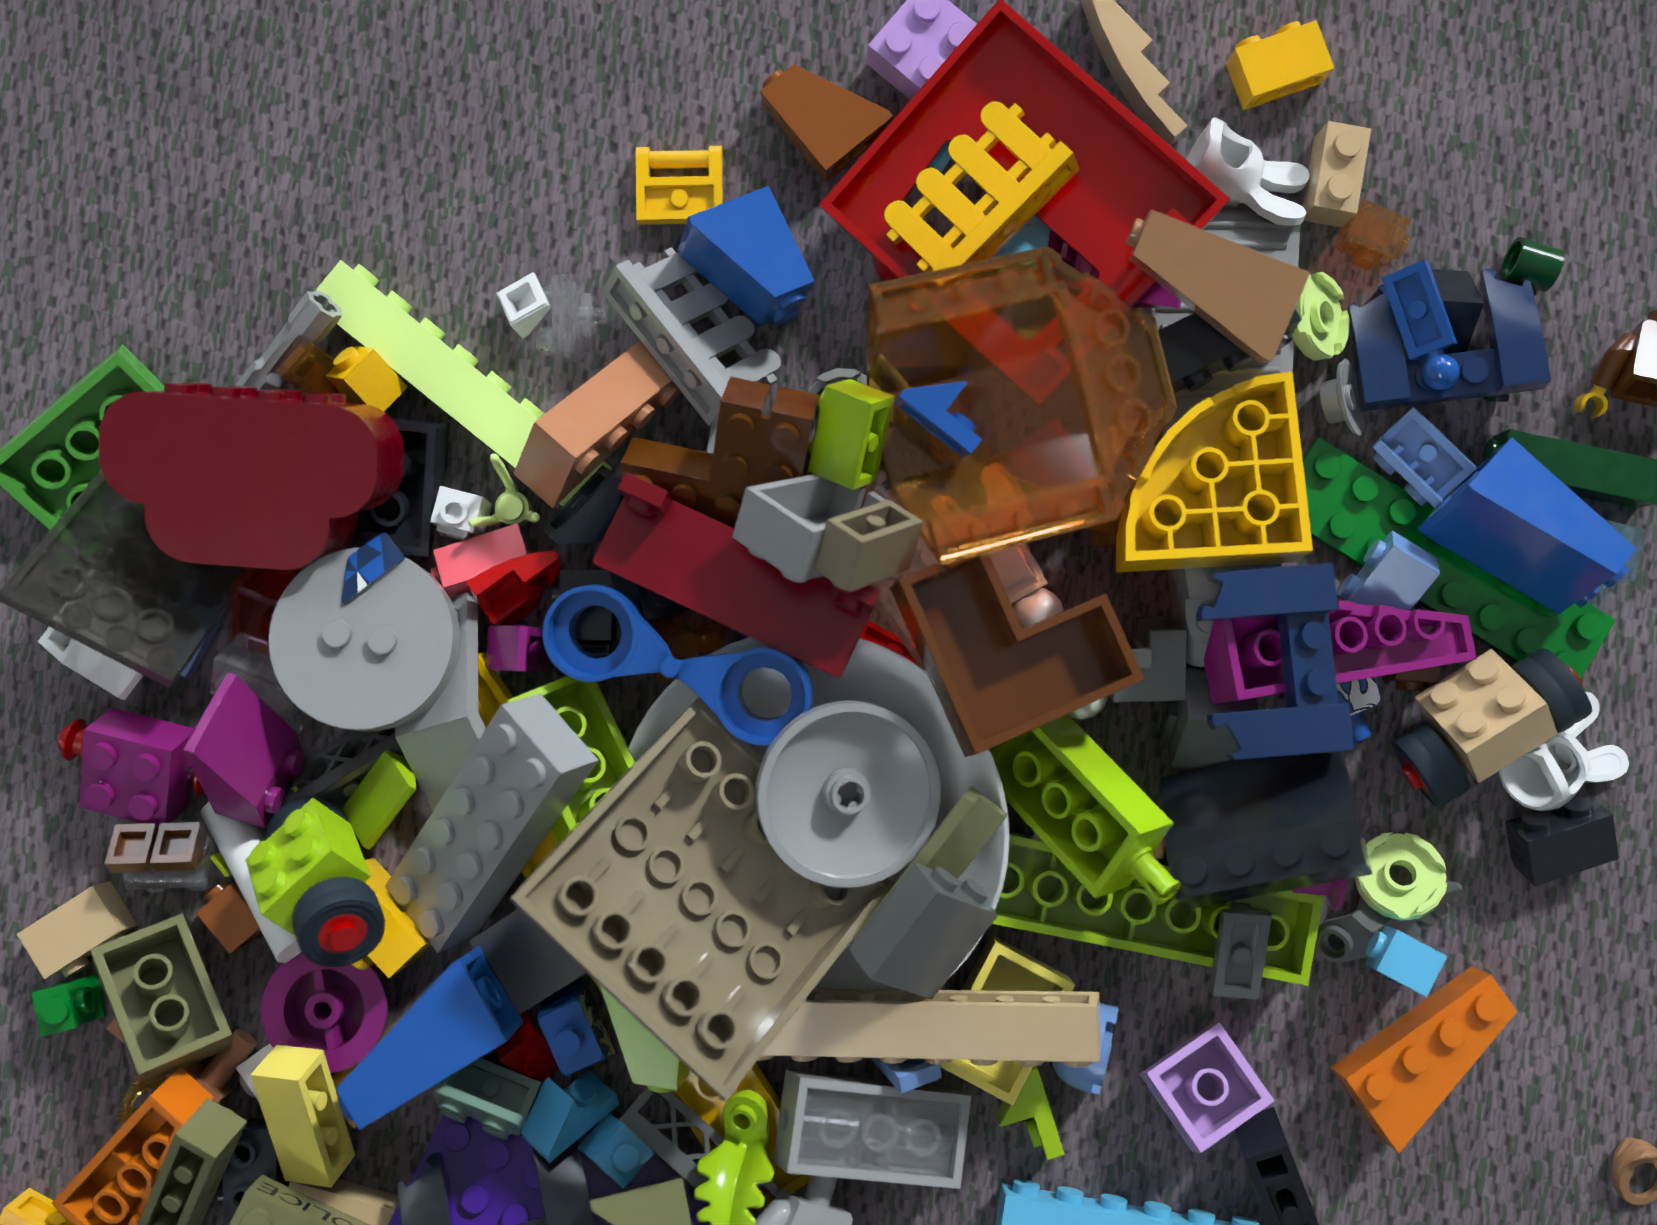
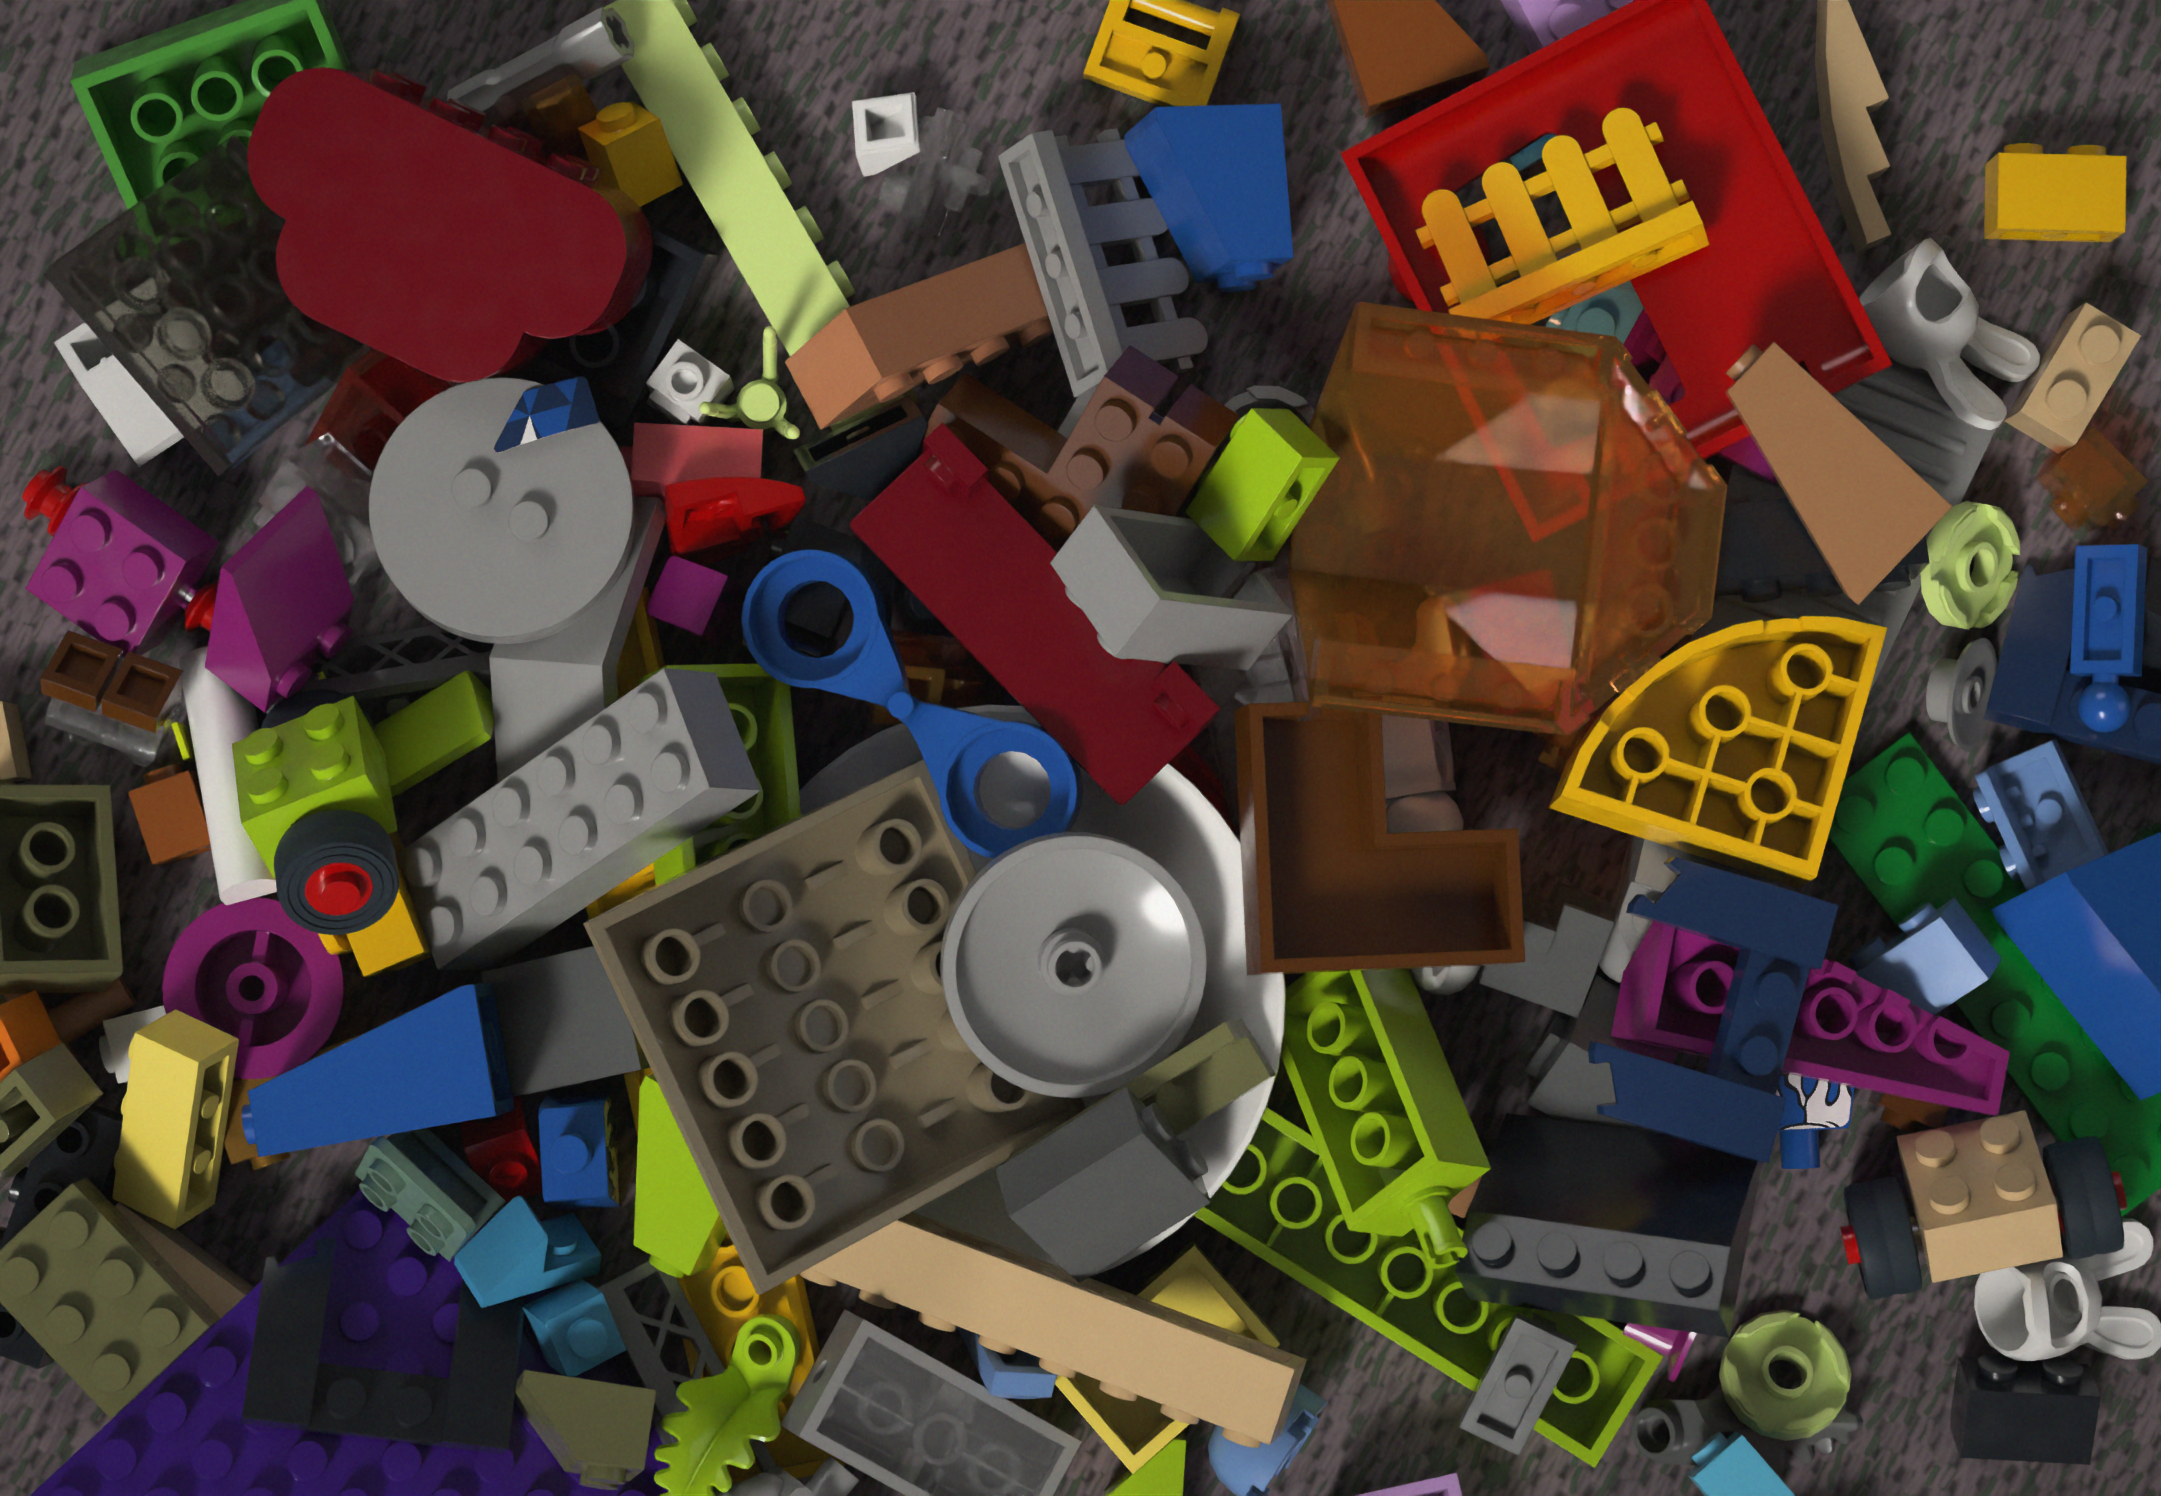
camera: 20 degrees right, 0 degrees up
dark tan brick [814,500,924,592] -> none
blue slope [894,381,983,458] -> none

